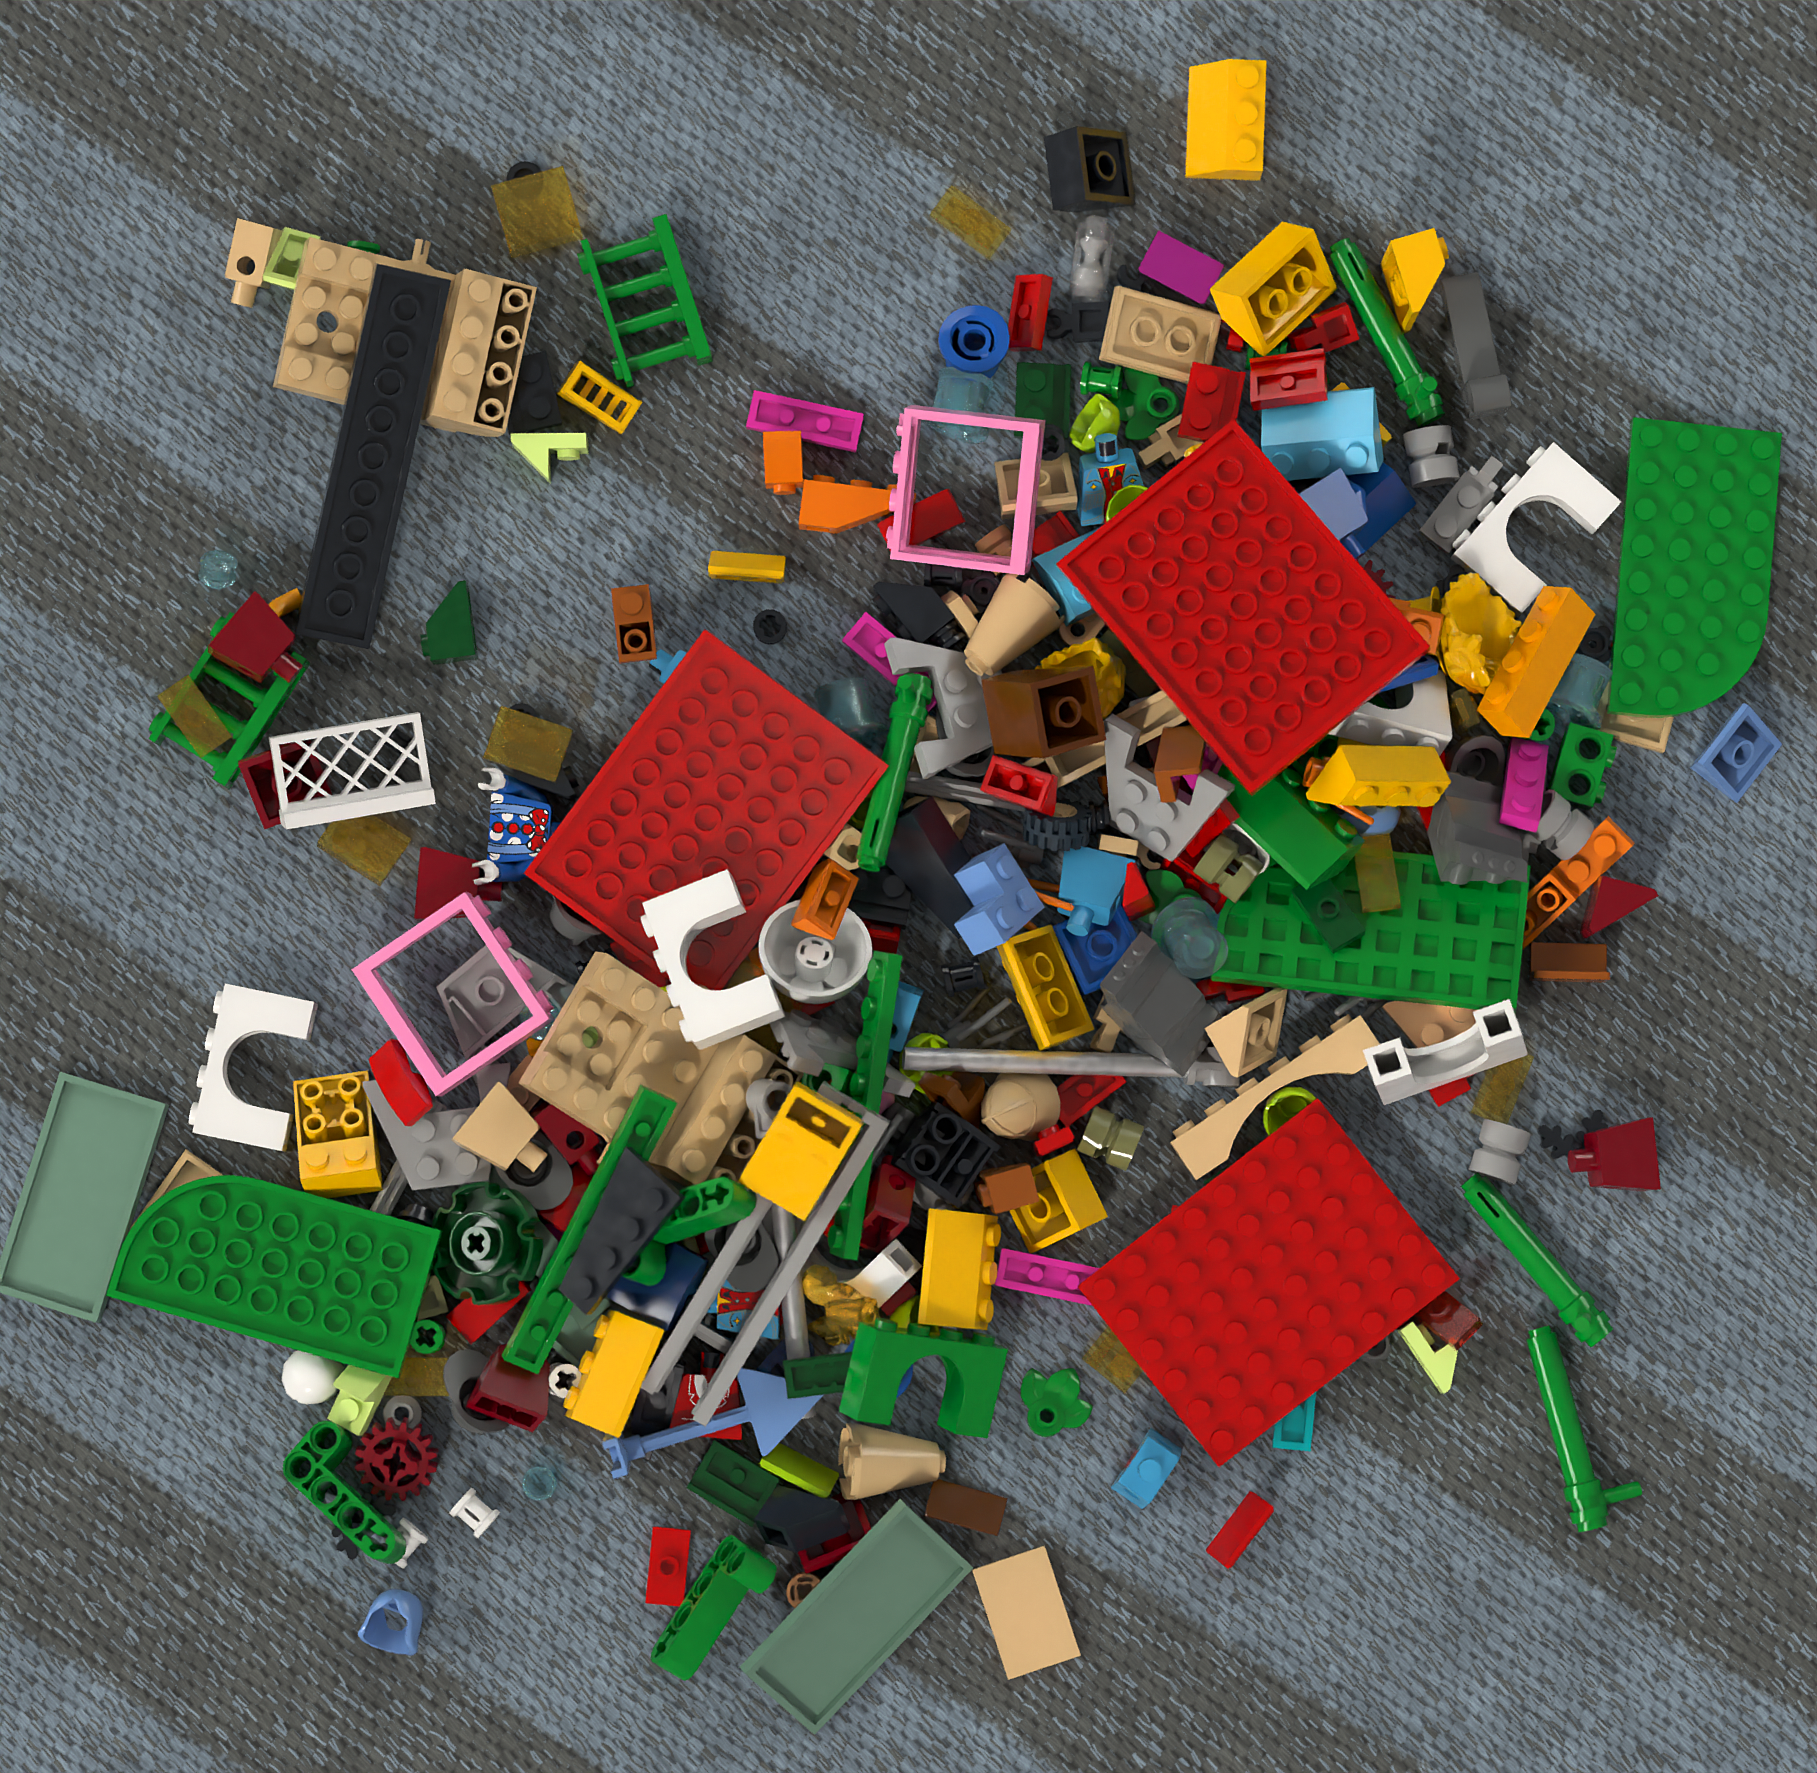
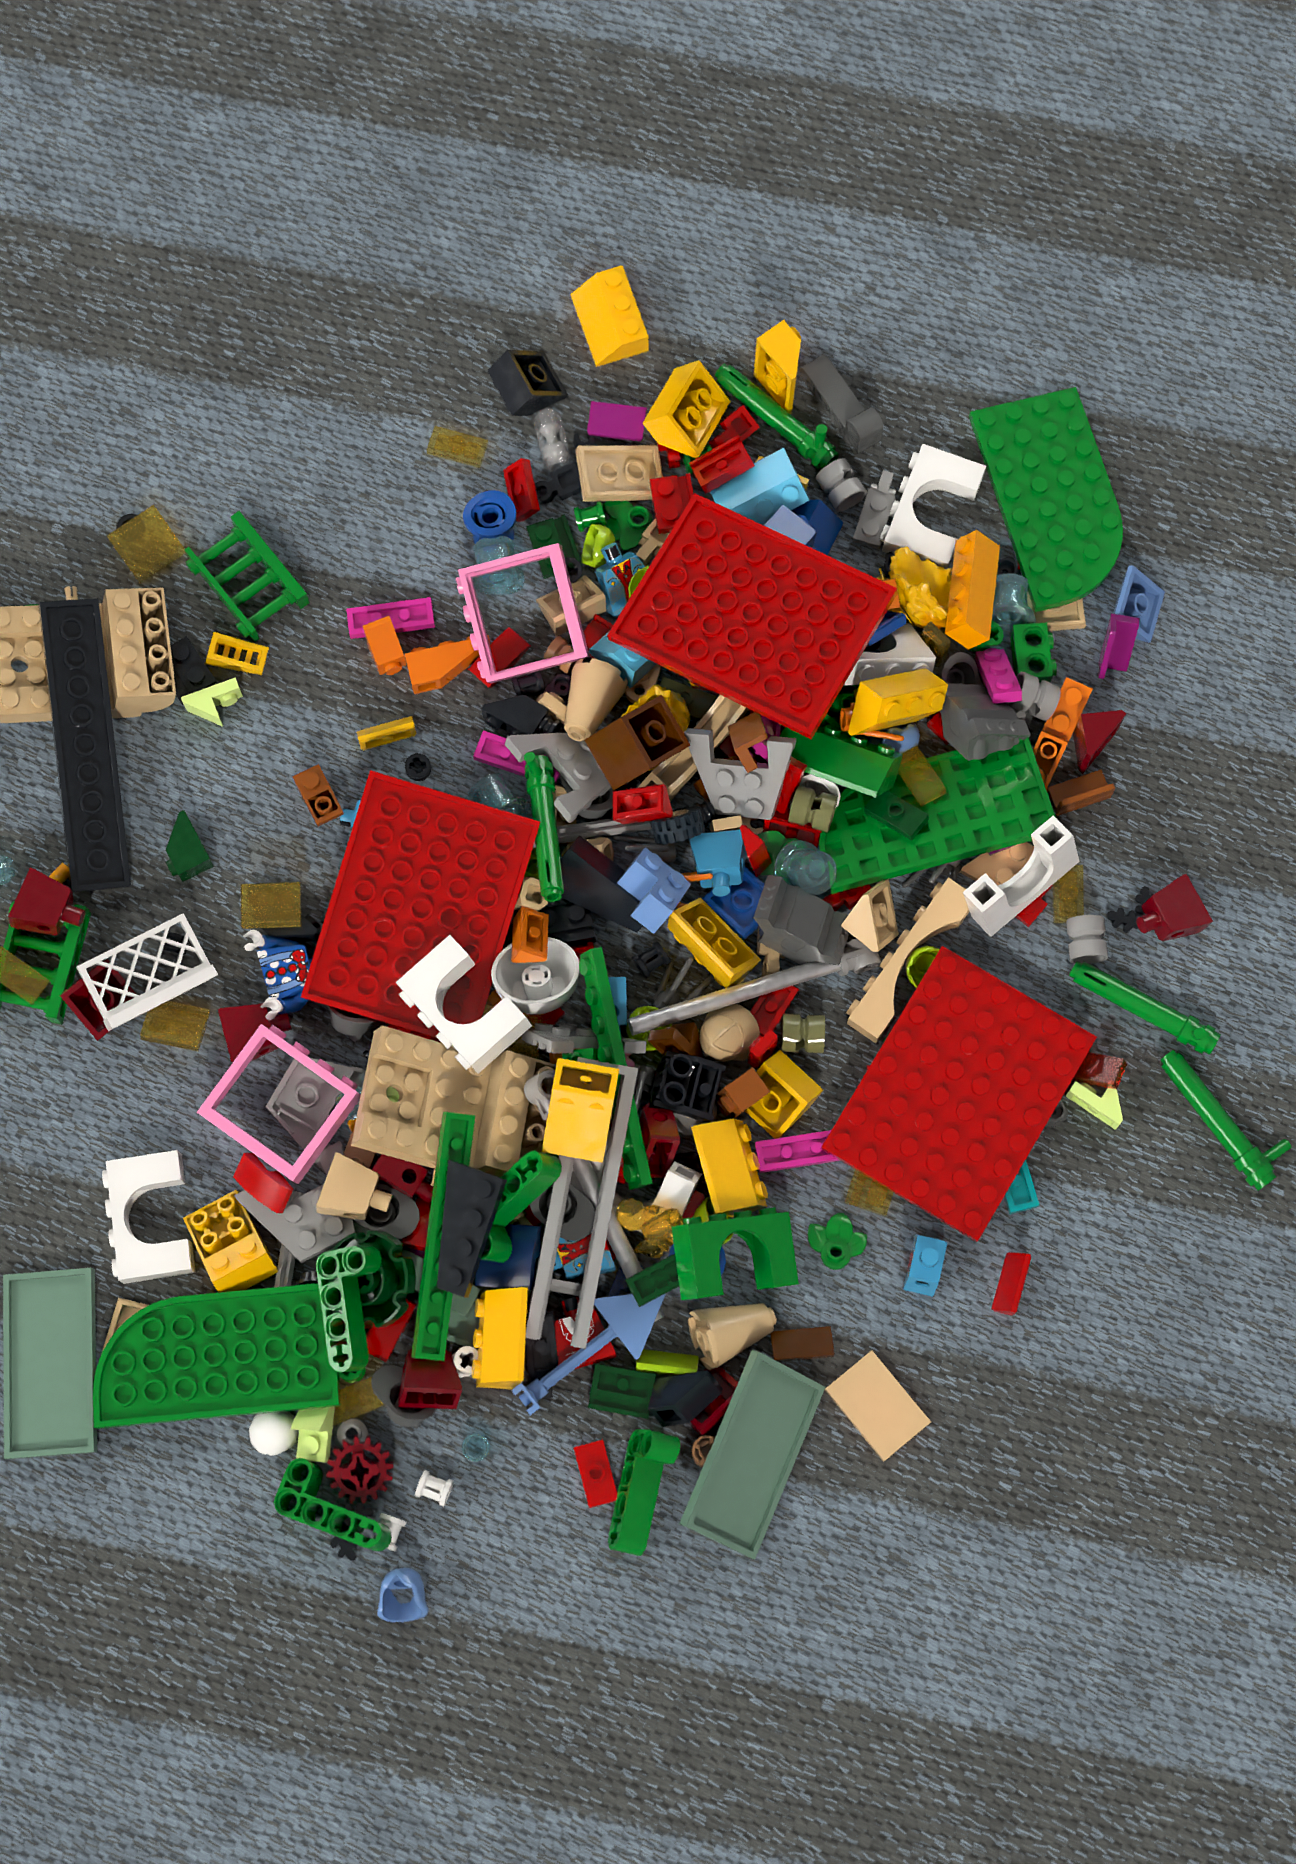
camera: 20 degrees left, 10 degrees down
none -> green beam [316,1246,382,1372]
none -> magenta panel [1098,613,1139,679]

